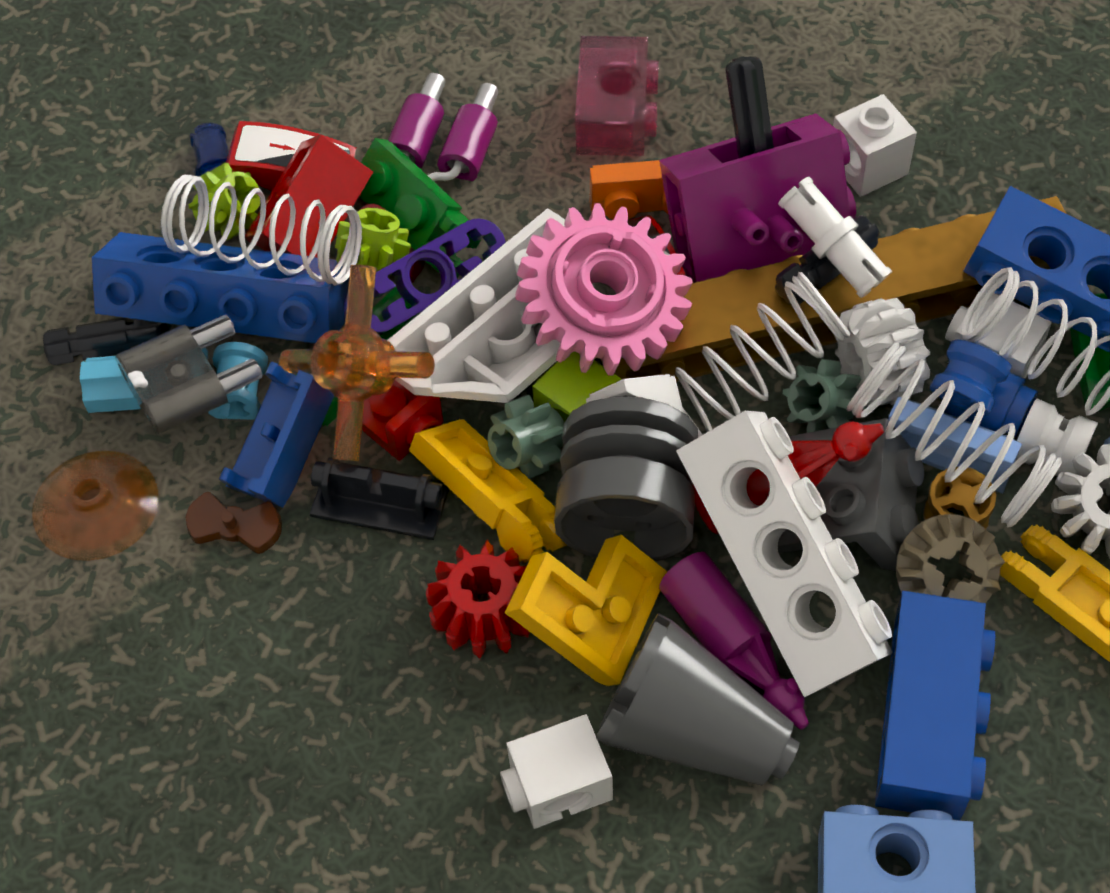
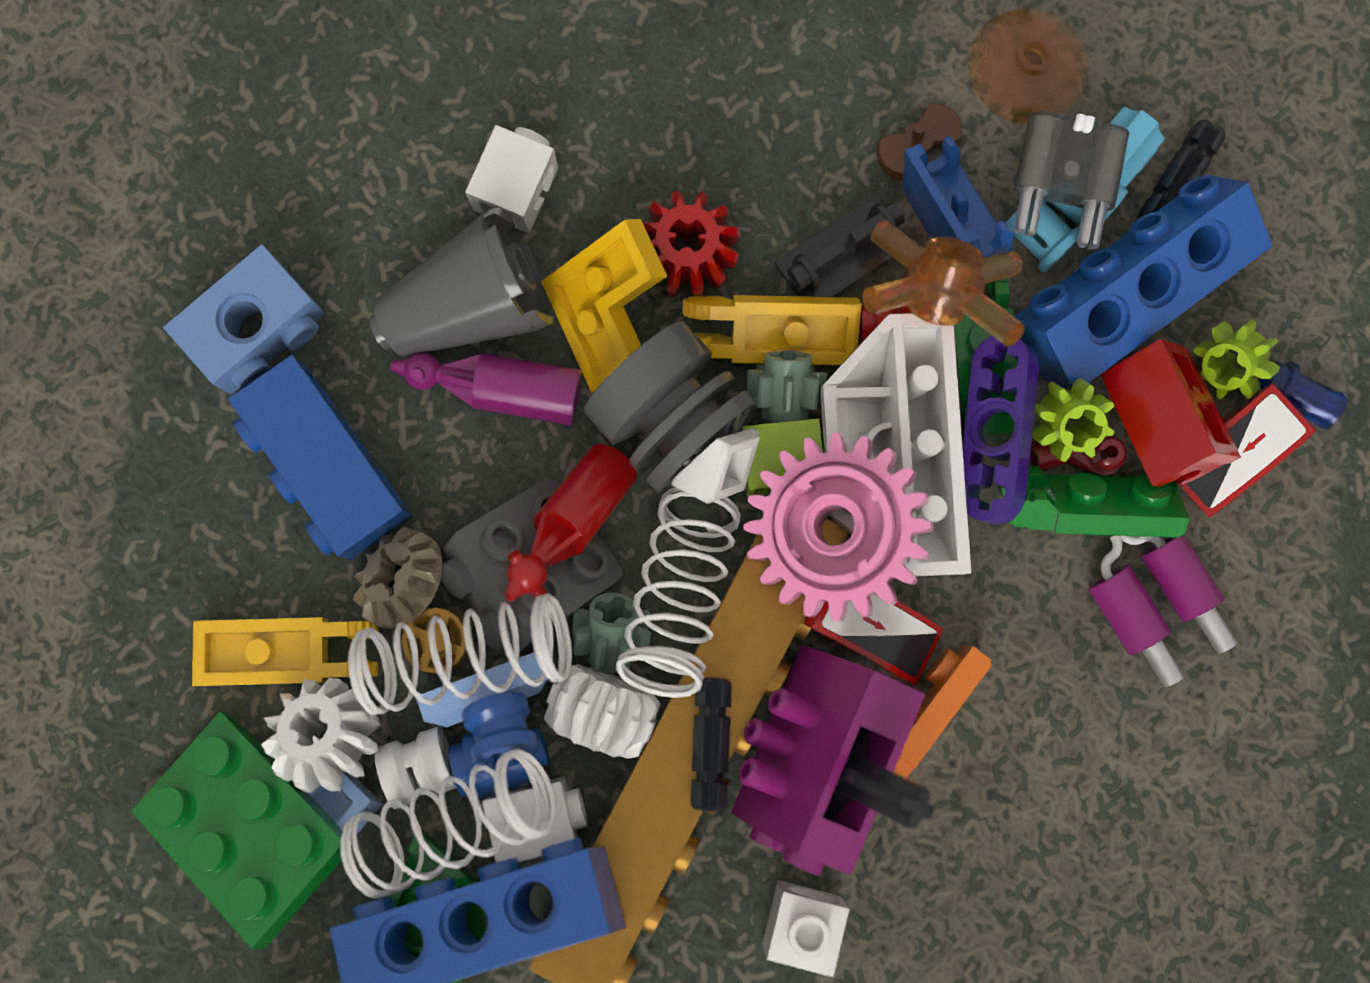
camera: 125 degrees right, 25 degrees up
white piece [161,175,362,286] -> none
clear pink brick [575,36,659,156] -> none
white brick [676,410,893,697] -> none
white pin [778,177,892,298] -> none

